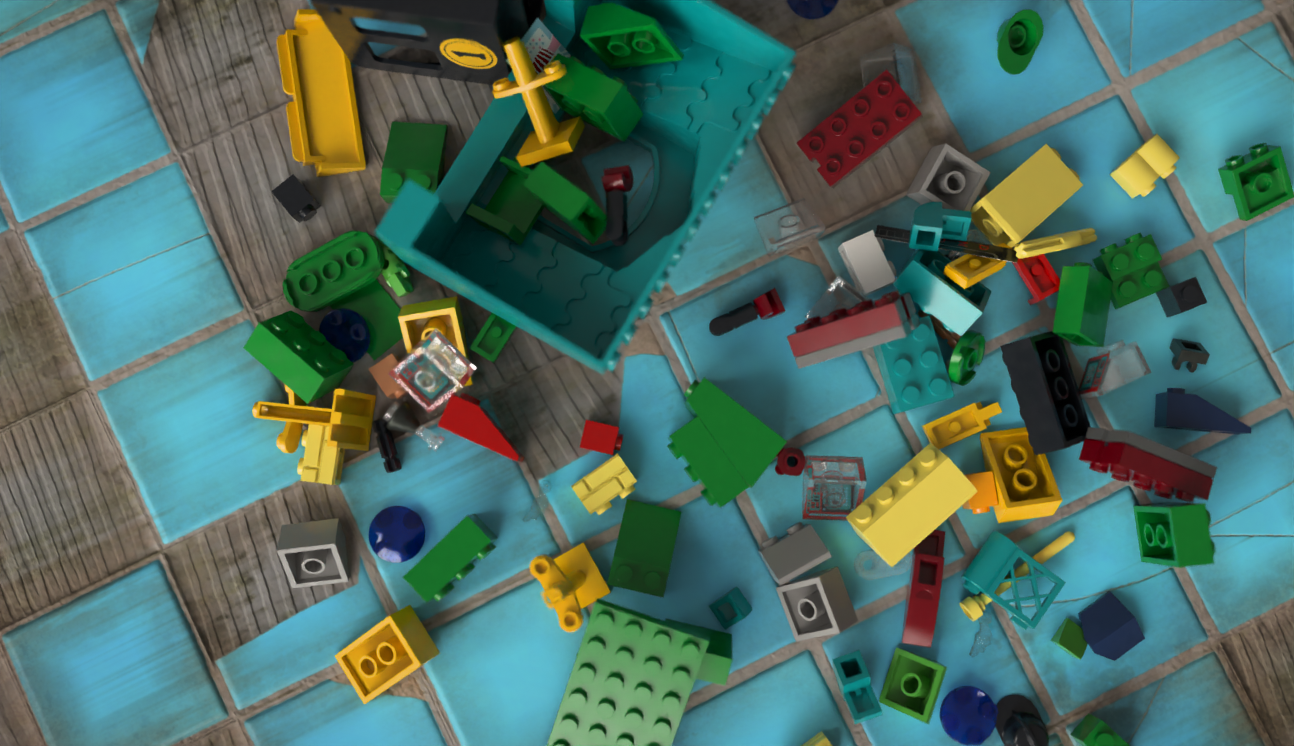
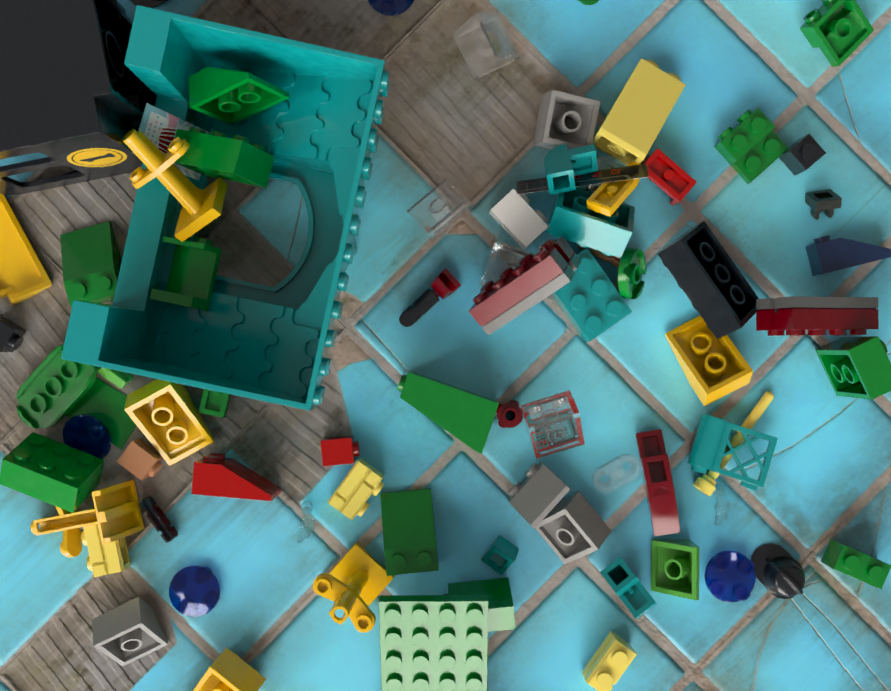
camera: 10 degrees left, 5 degrees up
piece [383,400,446,452] -> none
clear slope [388,328,476,413] -> none
green brick [403,514,498,603] -> none
green brick [523,161,607,244] -> none
black piece [601,165,633,246] -> none
green brick [667,416,749,508] -> none
dark red piece [797,69,923,188] -> none
light yellow slope [846,443,978,567] -> none
yellow hinge [922,402,1002,449] -> none
light orange brick [962,471,998,514] -> none
light yellow axle [1014,228,1097,259] -> none
bright green slope [1050,617,1088,660] -> none
green brick [1053,262,1113,347] -> none
clear slope [1078,340,1151,399] -> none
dark blue slope [1078,591,1145,661] -> none
light yellow brick [1110,134,1180,198] -> none

